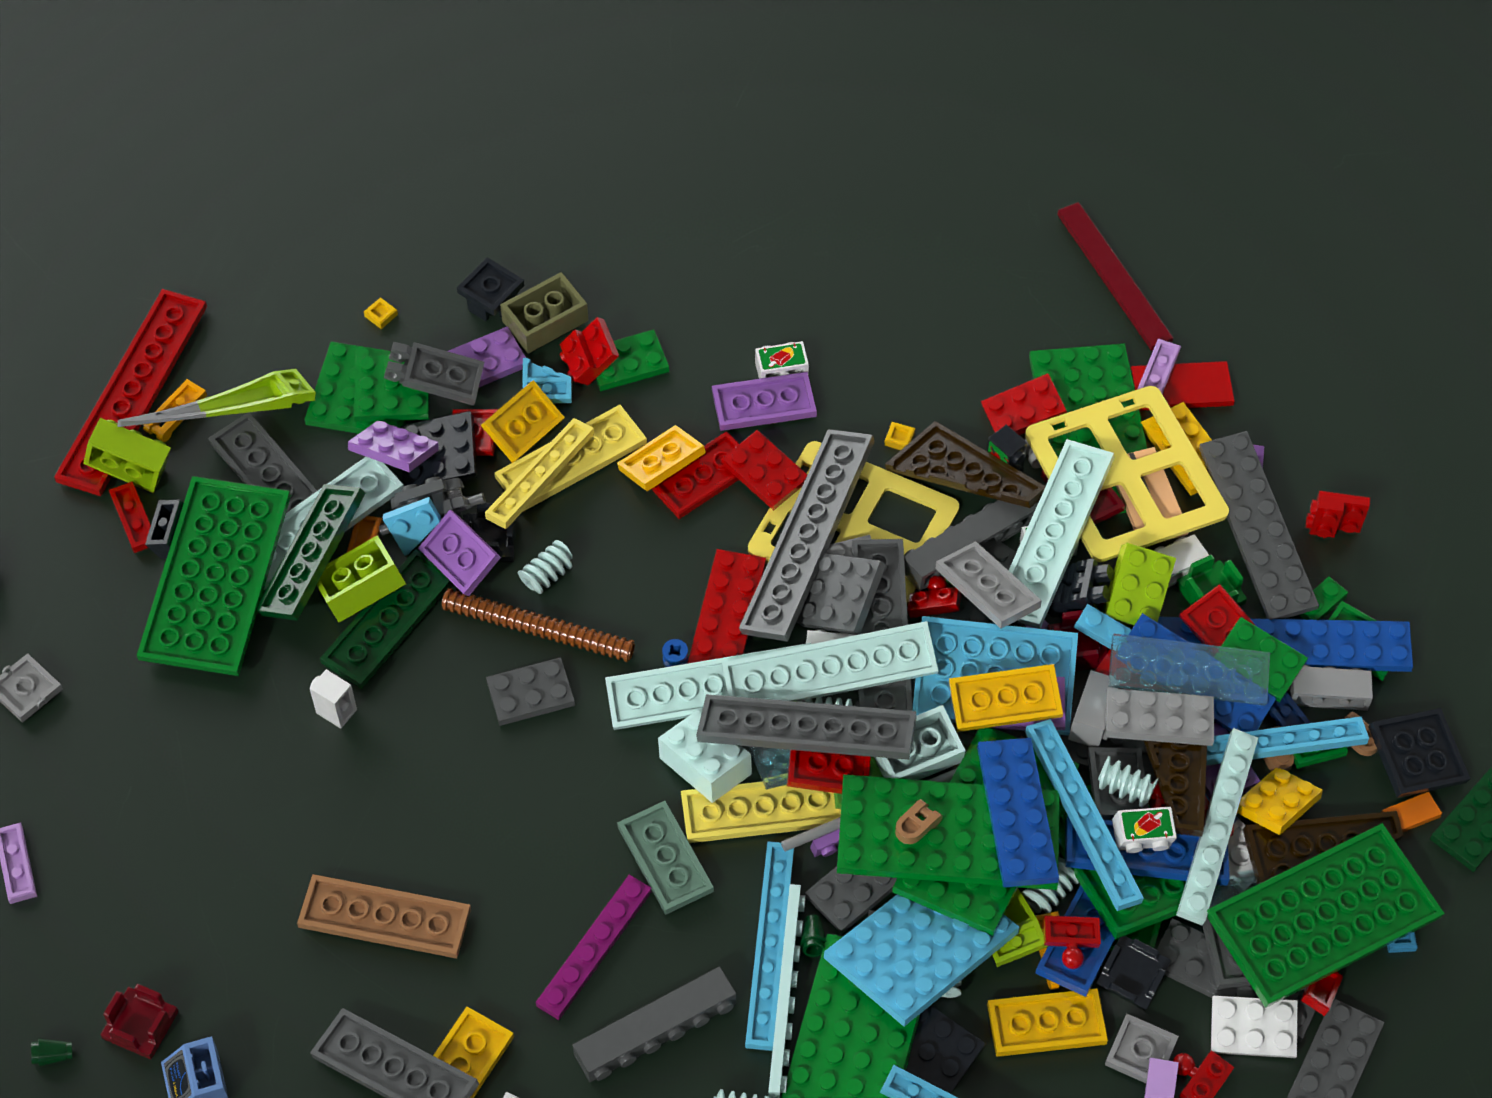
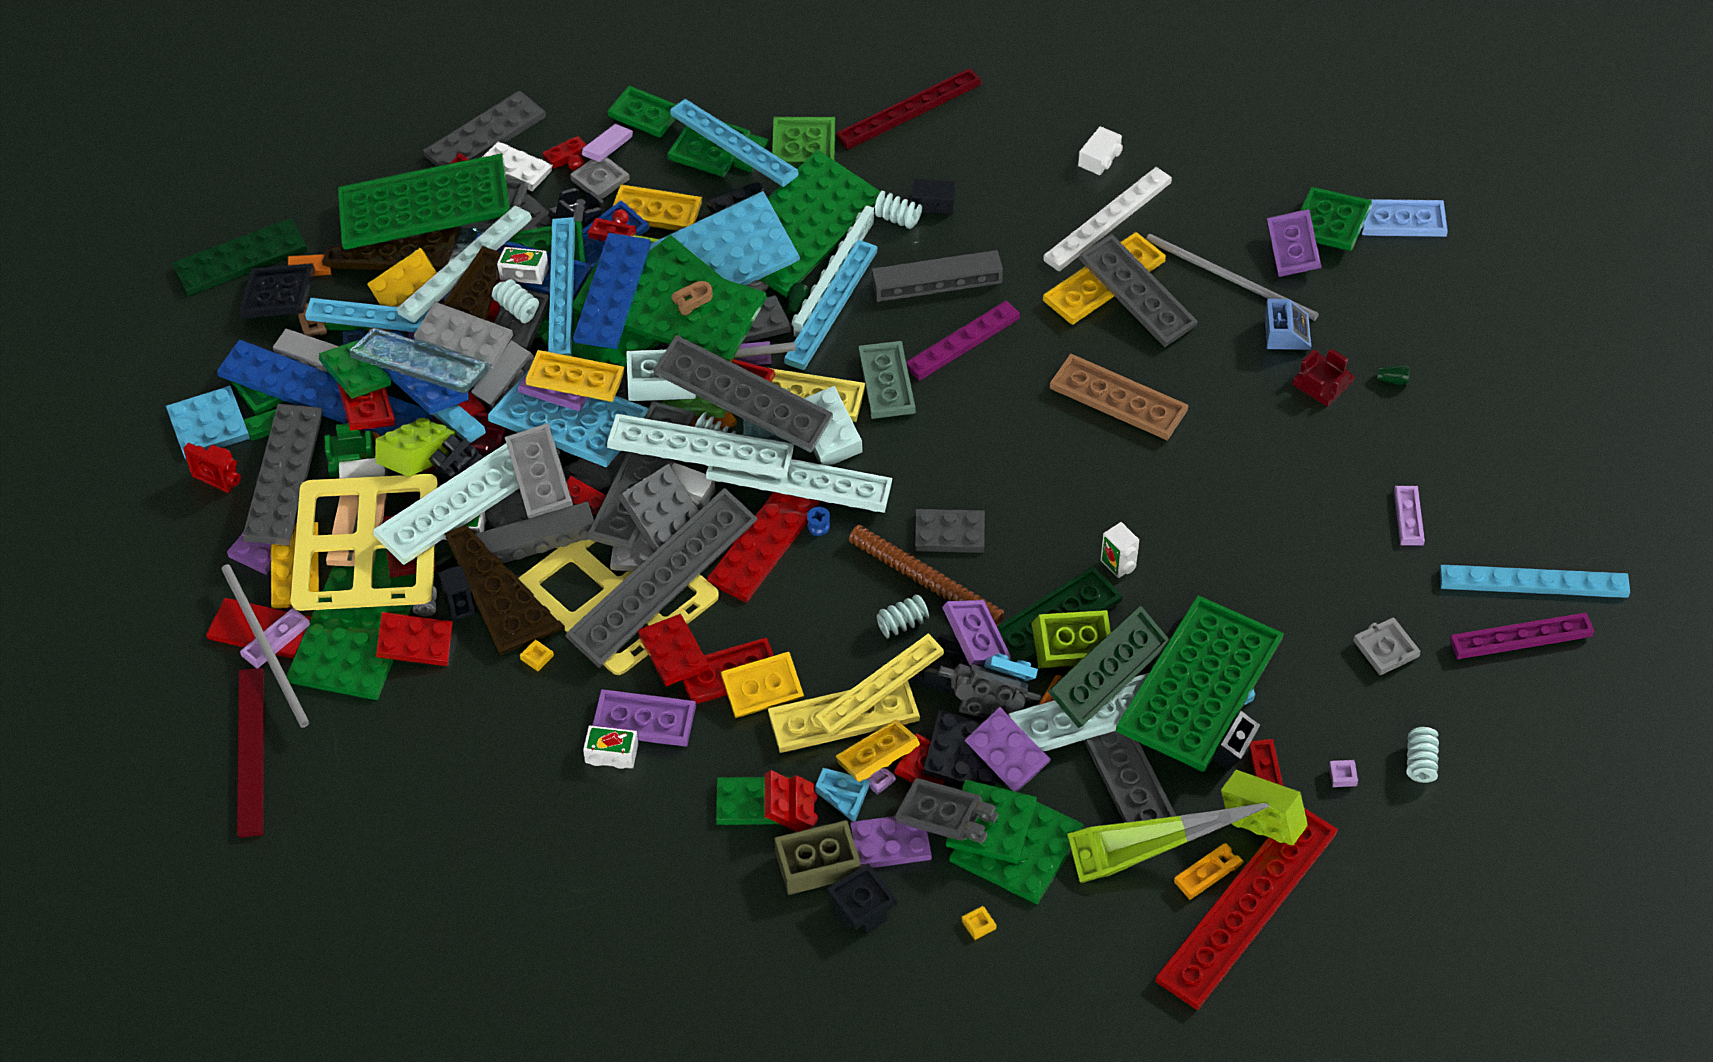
camera: 160 degrees left, 5 degrees down
none -> medium azure plate [166,386,250,459]
none -> light grey piece [221,564,309,727]
none -> lavender plate [1329,760,1358,787]

